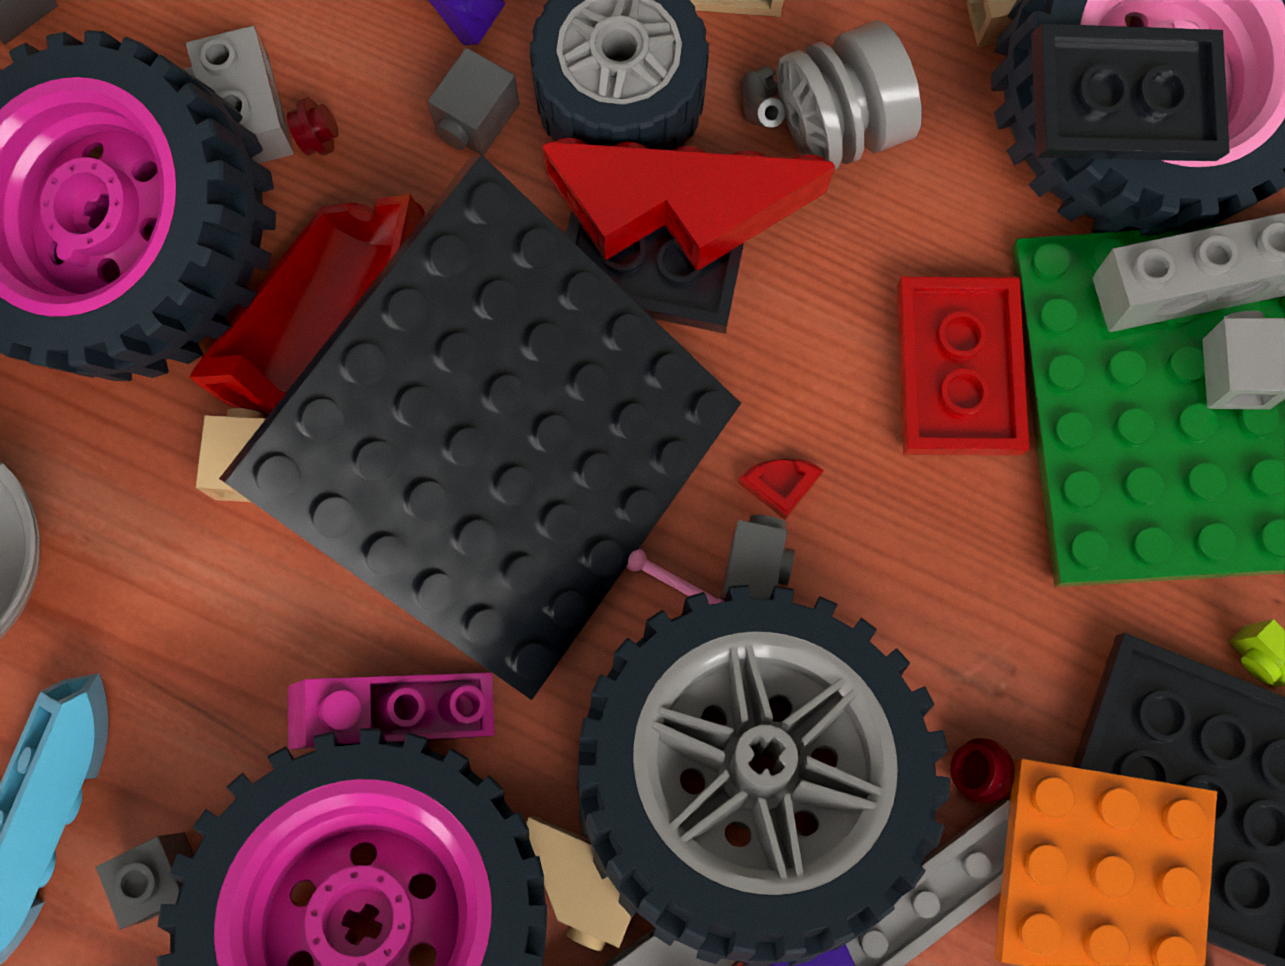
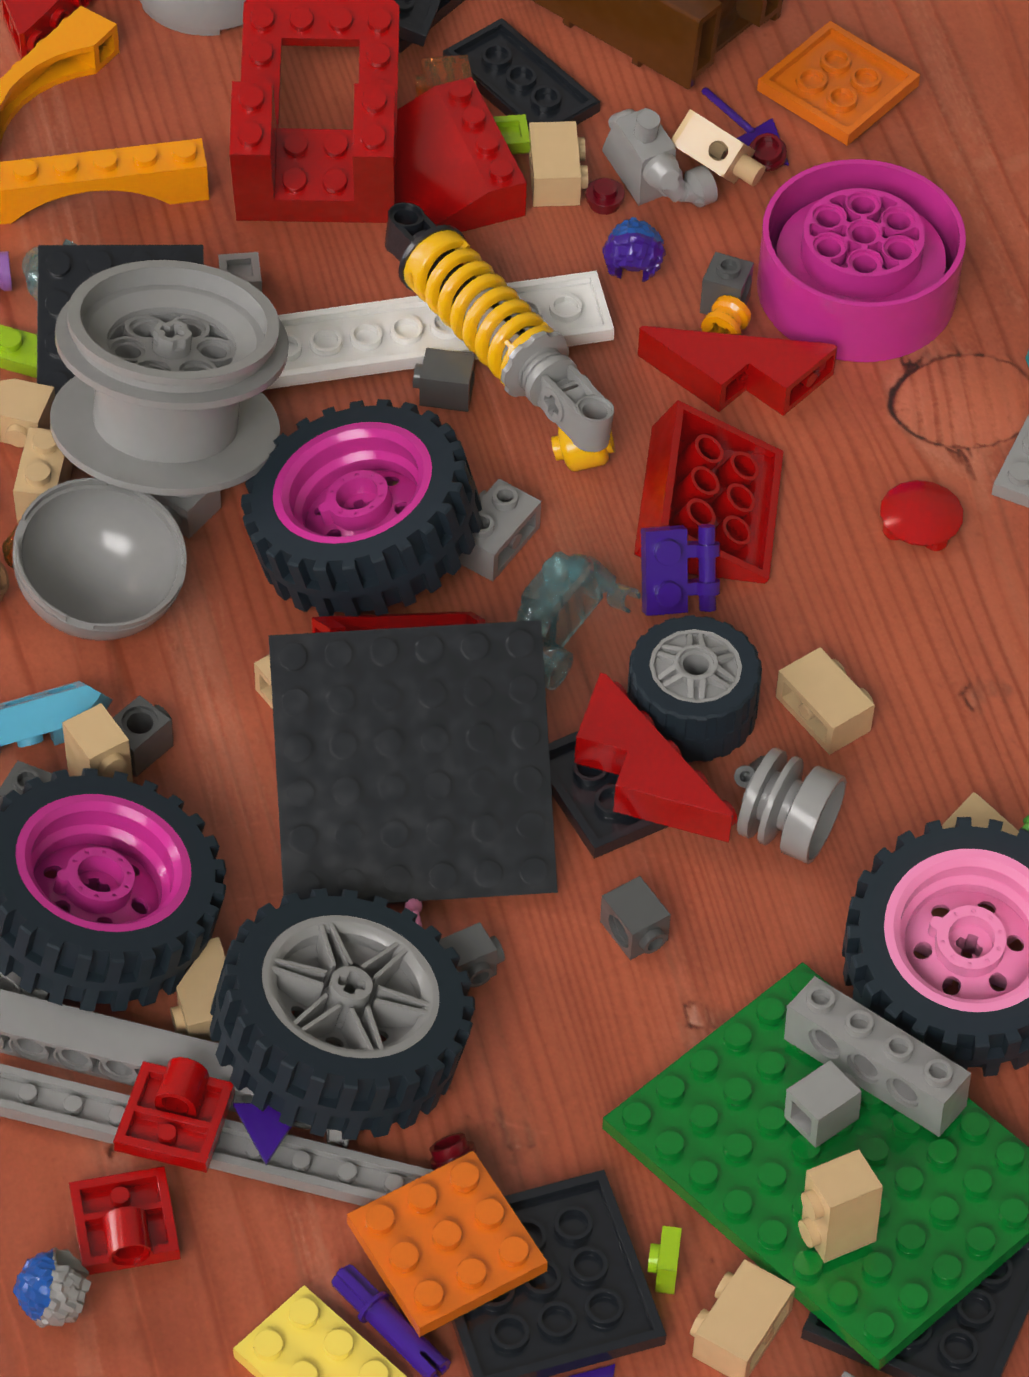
camera: 50 degrees right, 25 degrees down
dark red plate [287,97,339,156] -> none
dark pink slope [288,673,495,750] -> none
dark grey brick [427,47,520,156] -> none
red tile [738,459,824,520] -> none
red plate [897,276,1029,455] -> none
black plate [1031,24,1230,161] -> none
none -> tan brick [62,703,133,783]
none -> dark grey brick [113,695,174,777]
none -> clear light blue torso [516,551,641,690]
none -> dark grey brick [600,876,671,960]

